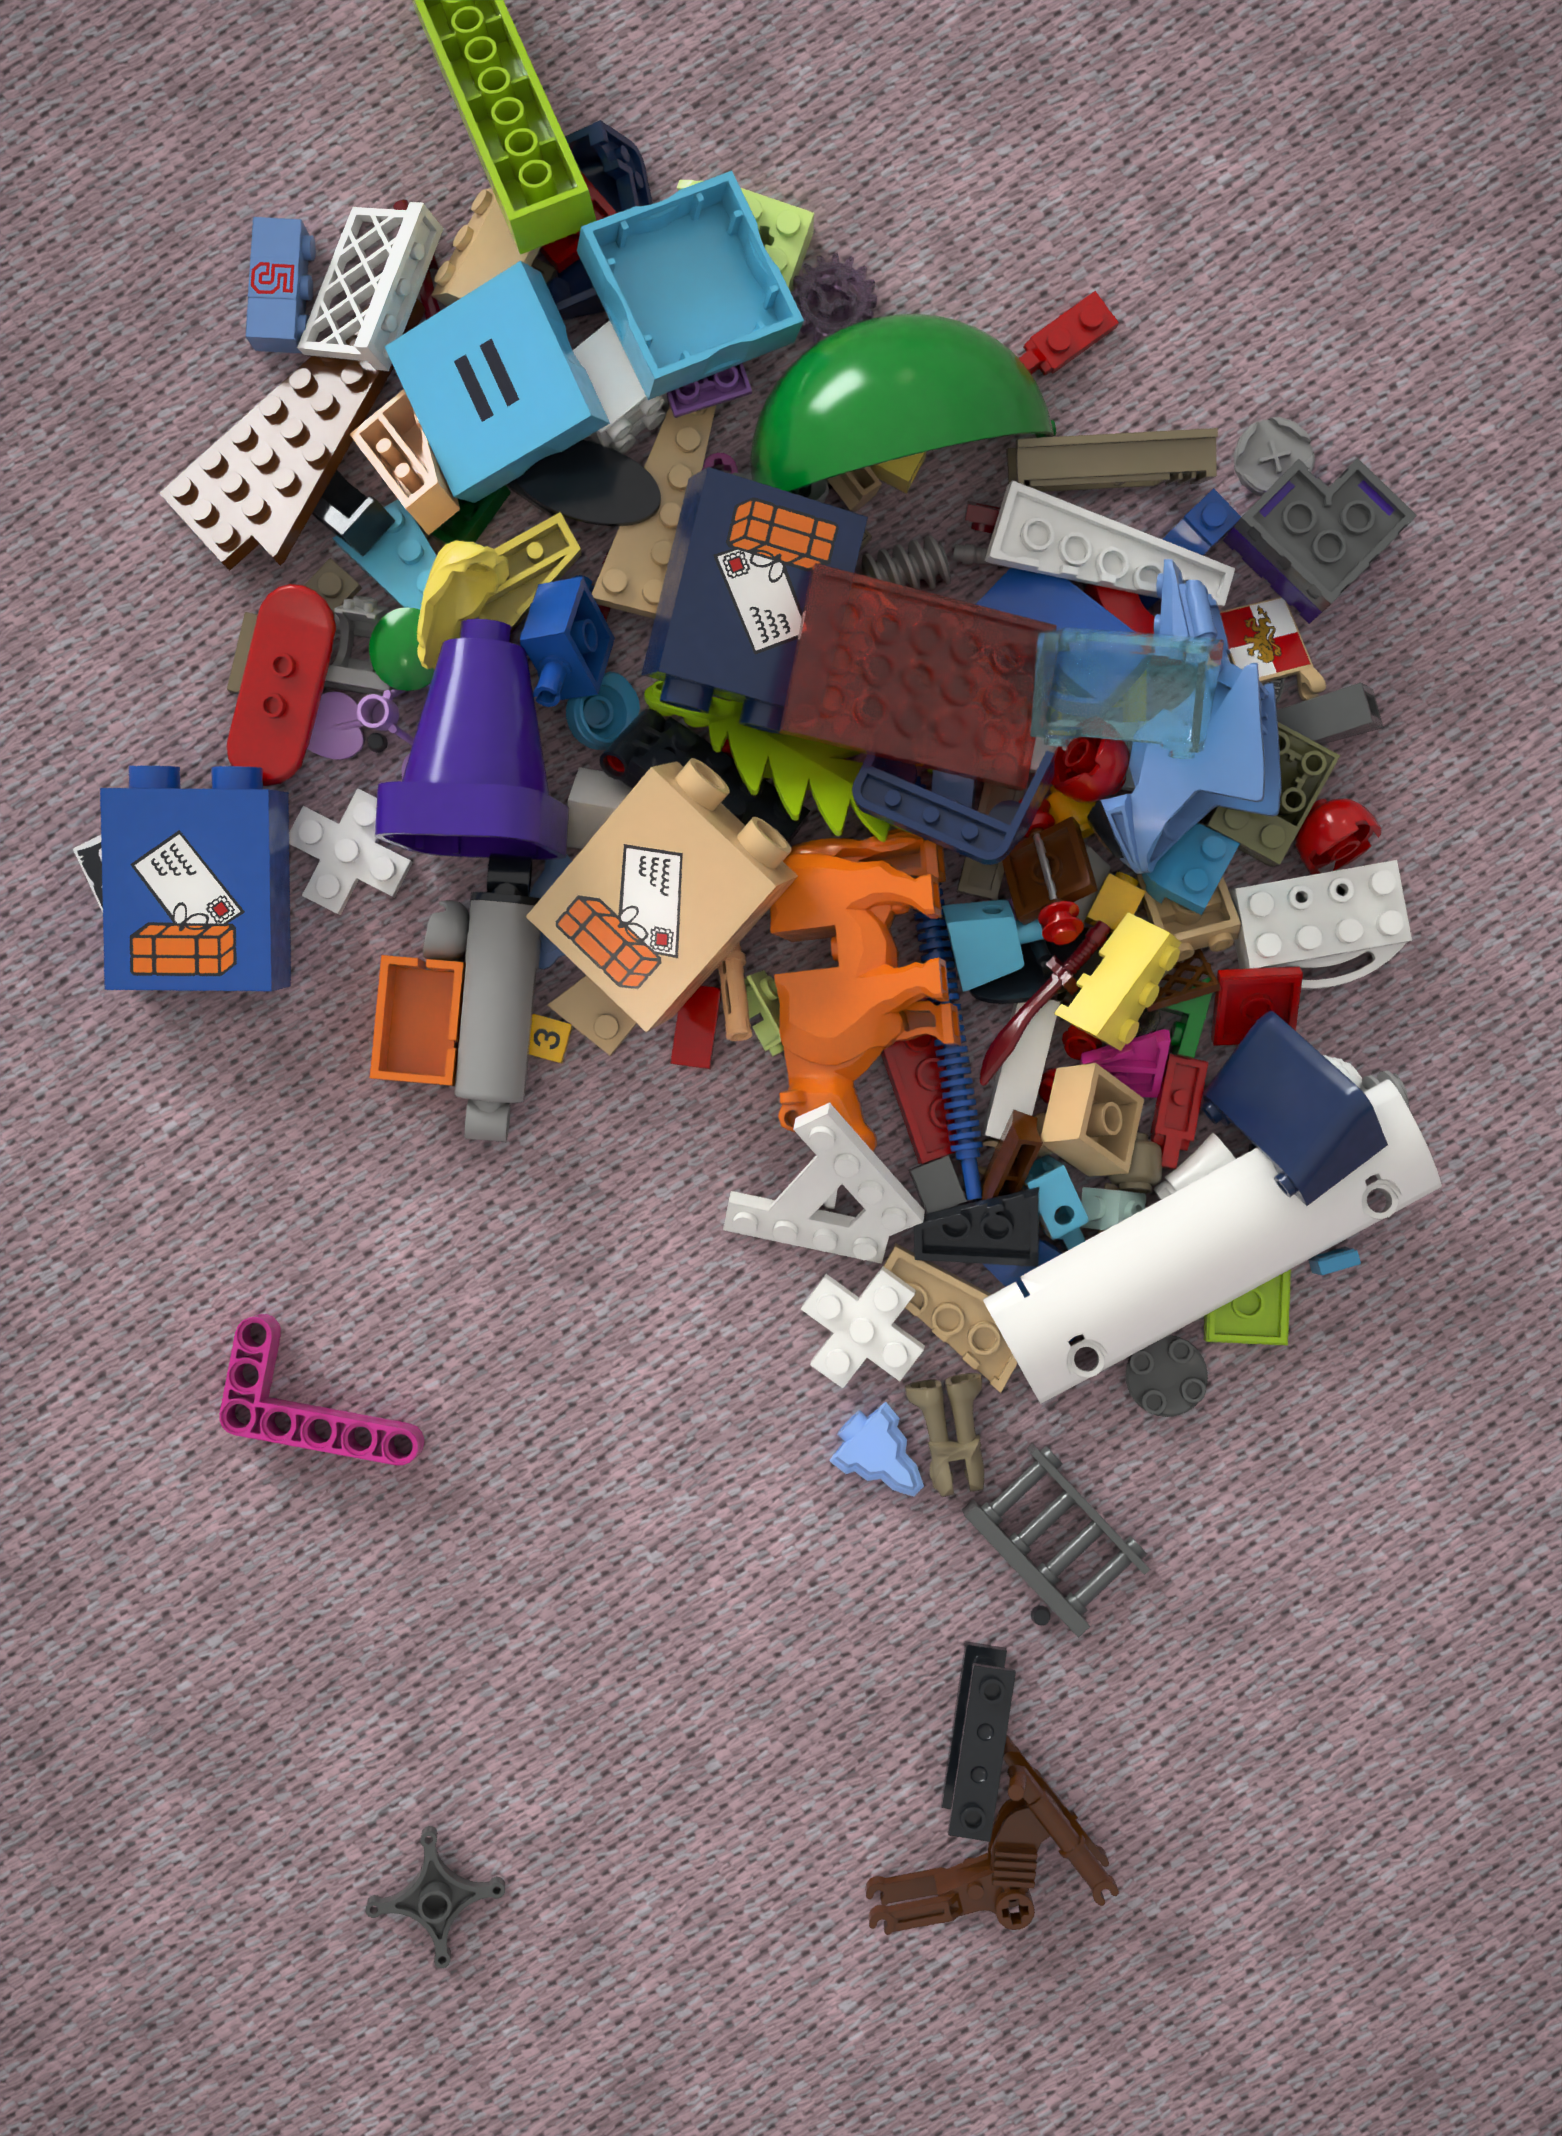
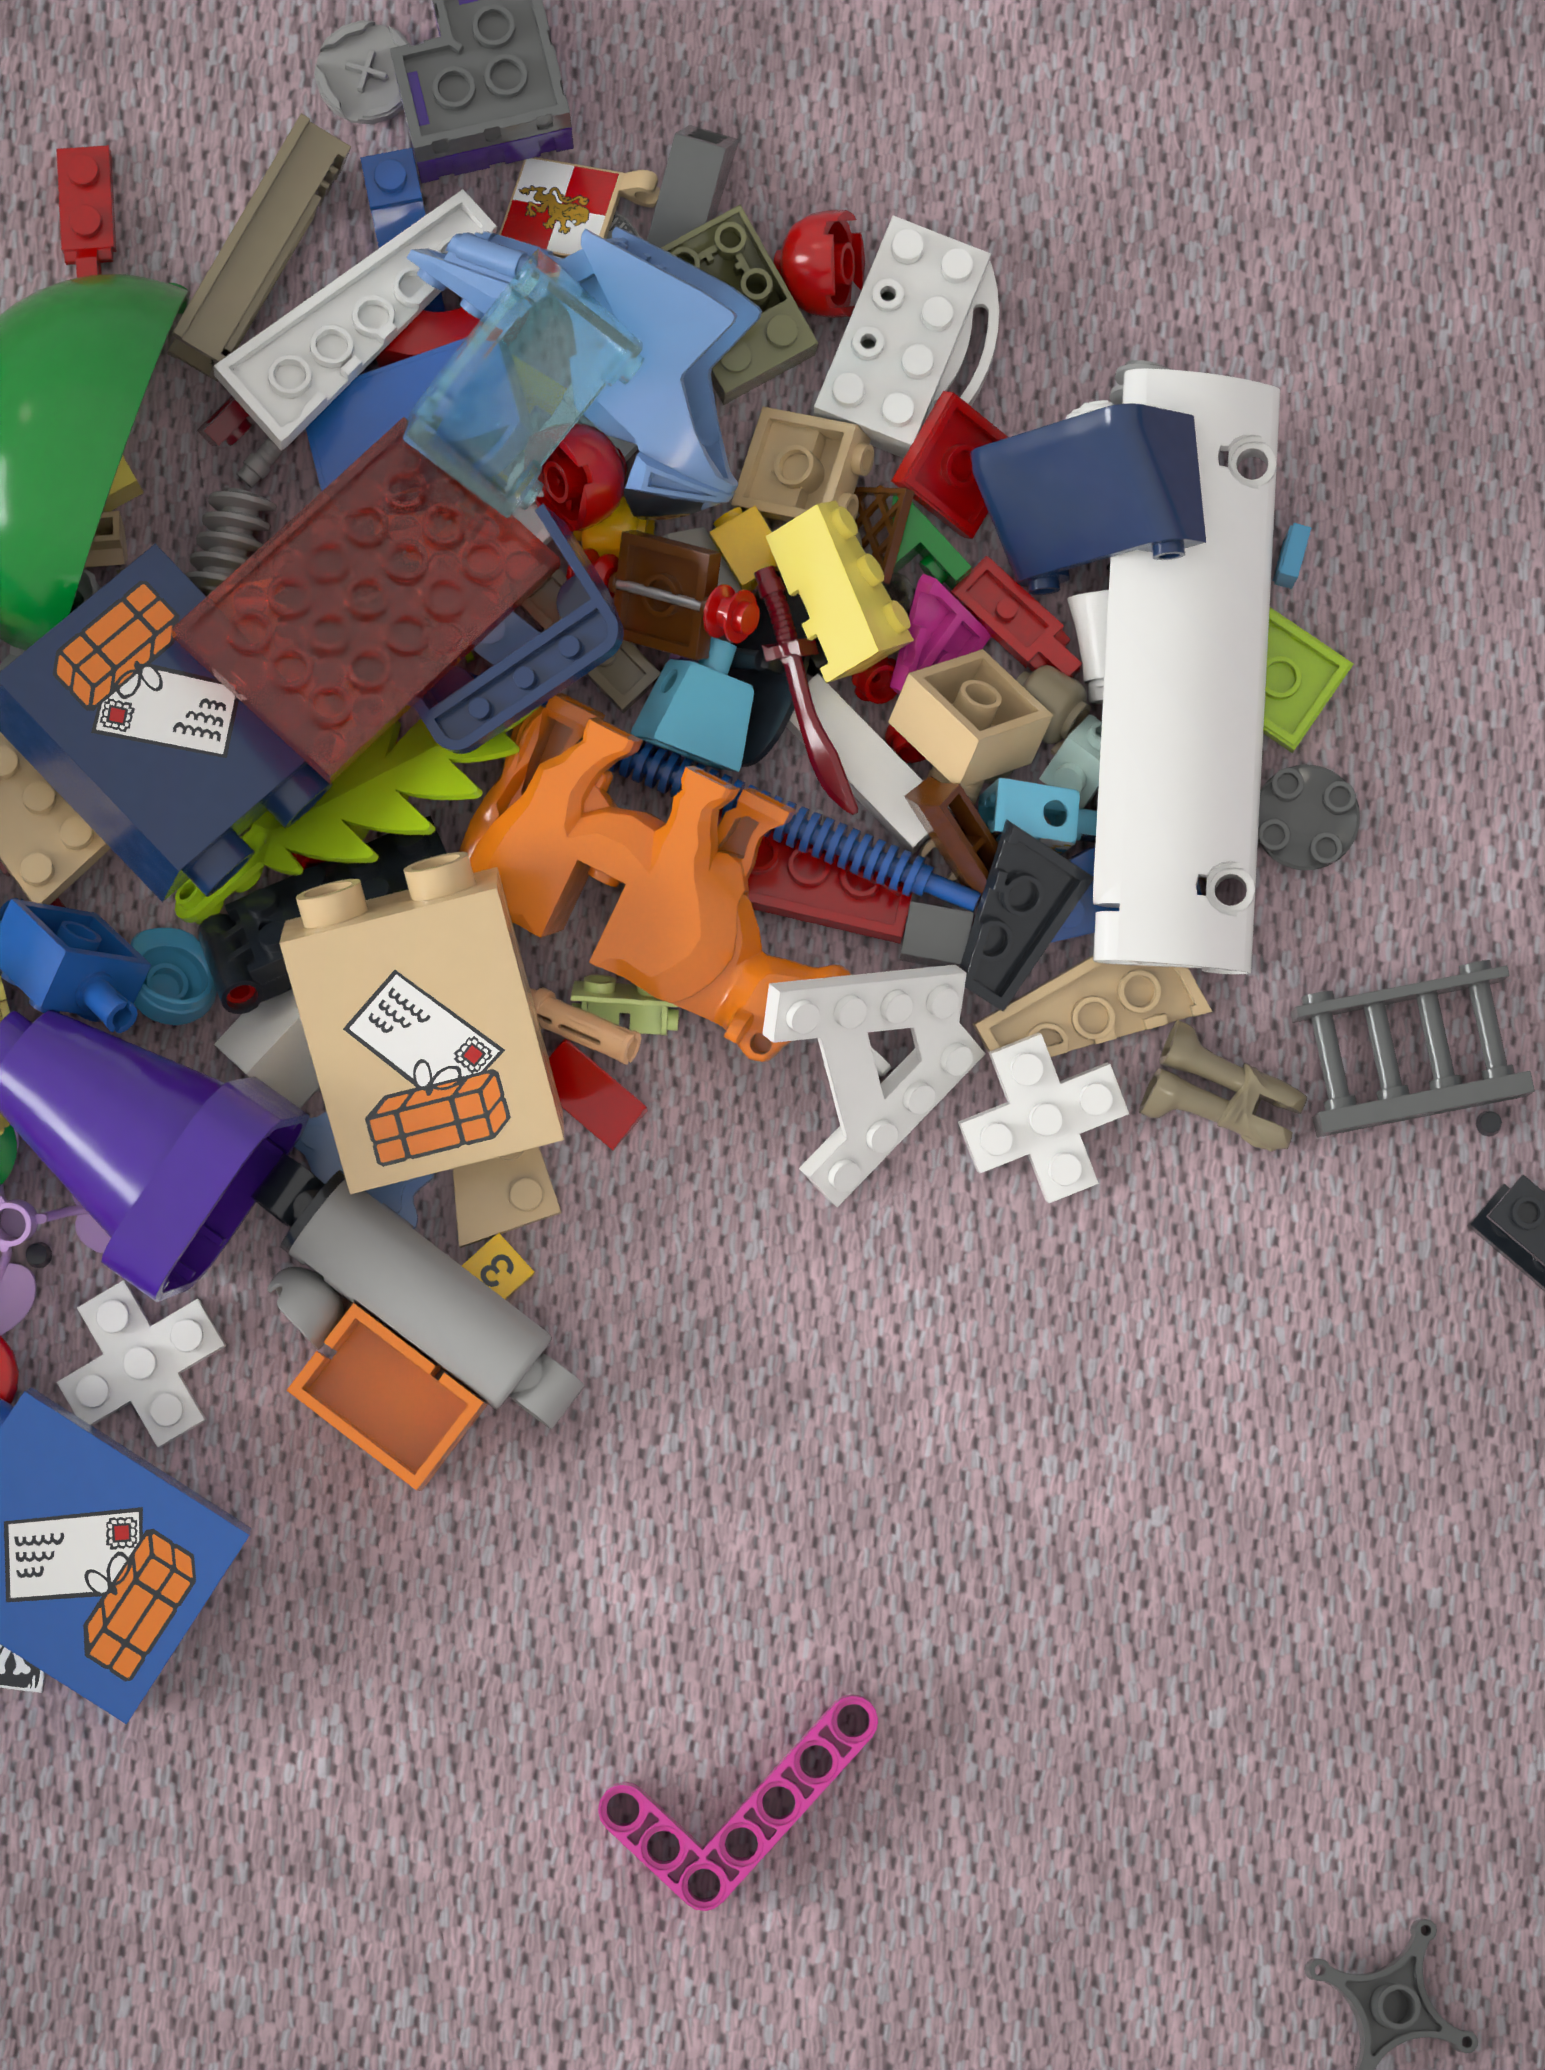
camera: 60 degrees left, 5 degrees down
light blue rock [829,1402,924,1497] -> none
dark azure slope [1141,823,1240,915] -> none

